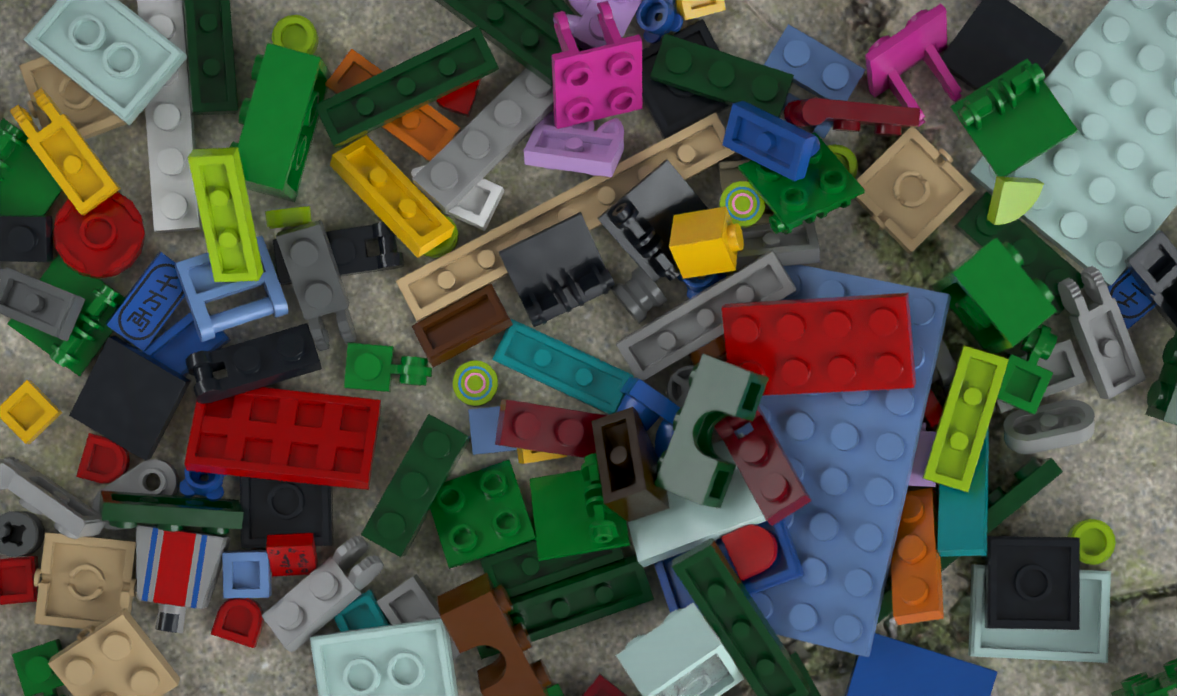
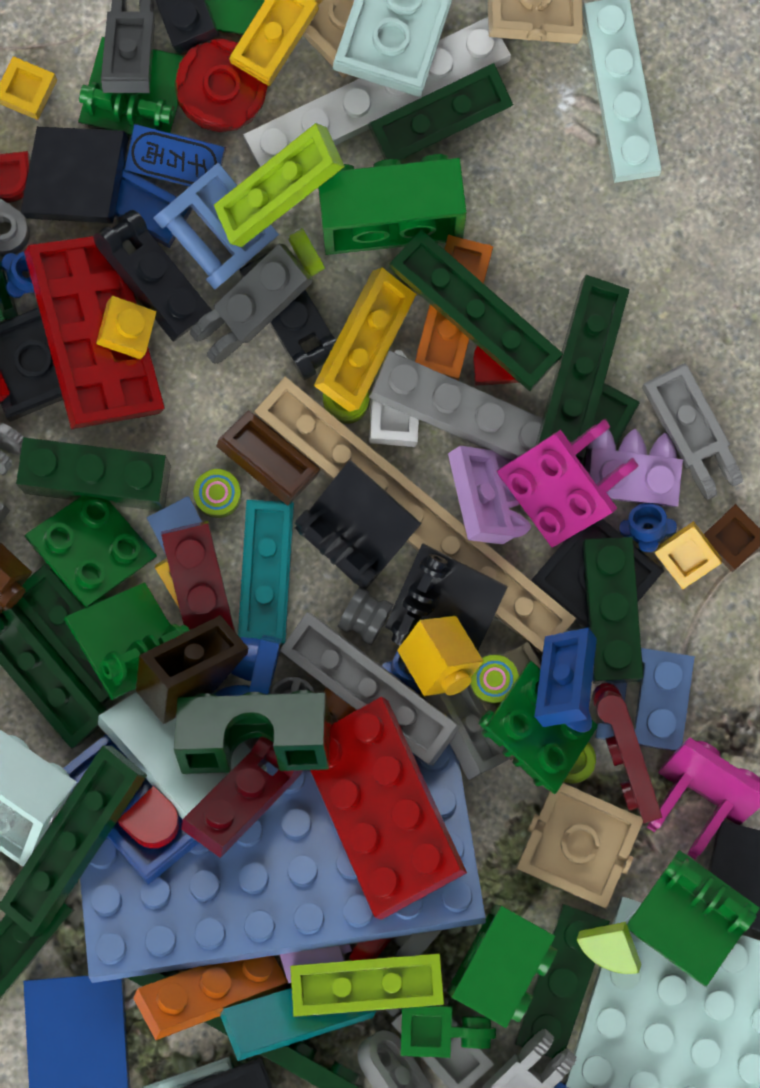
camera: 65 degrees right, 5 degrees down
lime tile [272,15,319,55] -> none
green plate [344,343,432,392] -> none
none -> yellow plate [96,296,157,359]

